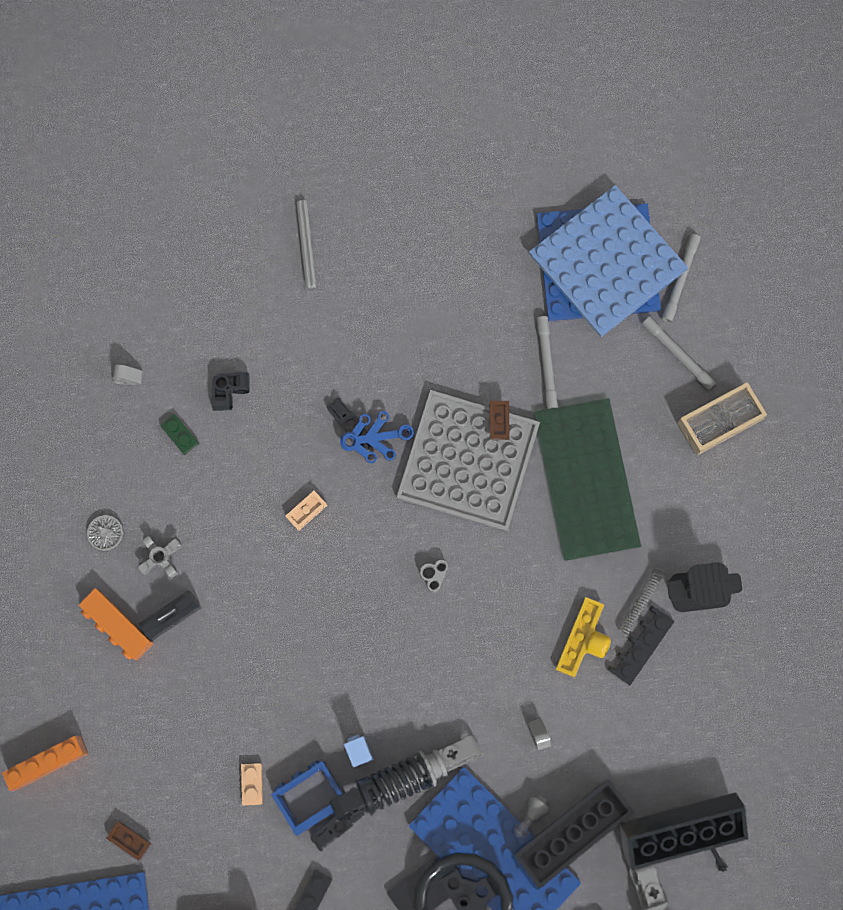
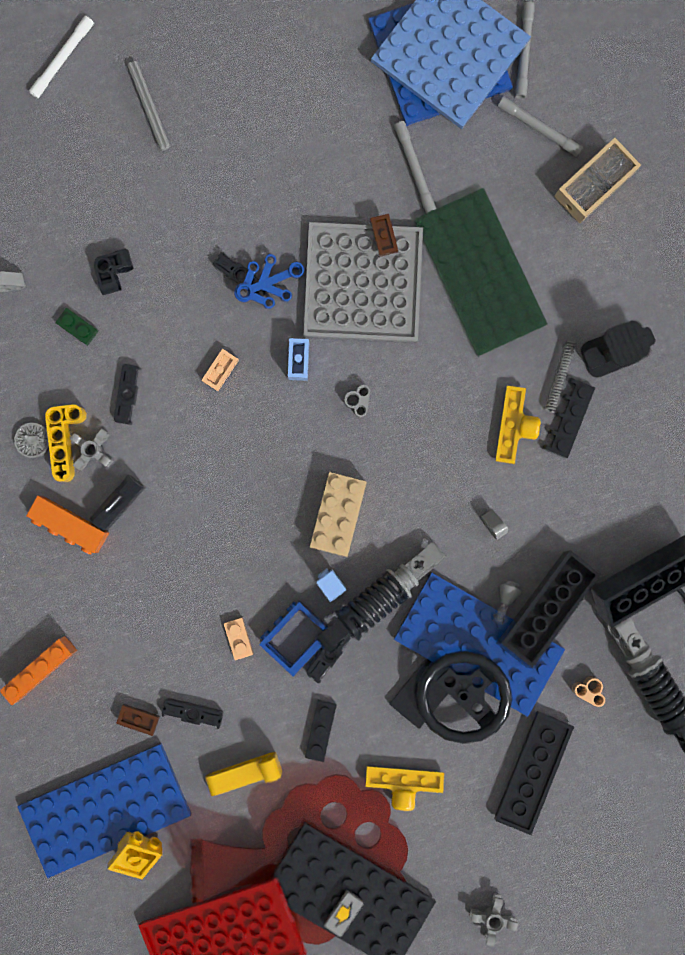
camera: 25 degrees left, 10 degrees up
none -> white piece [29,15,94,98]
none -> yellow beam [45,405,87,482]
none -> black piece [114,364,141,425]
none -> black piece [161,698,224,729]
none -> light blue brick [288,338,309,381]
none -> tan brick [310,472,367,557]

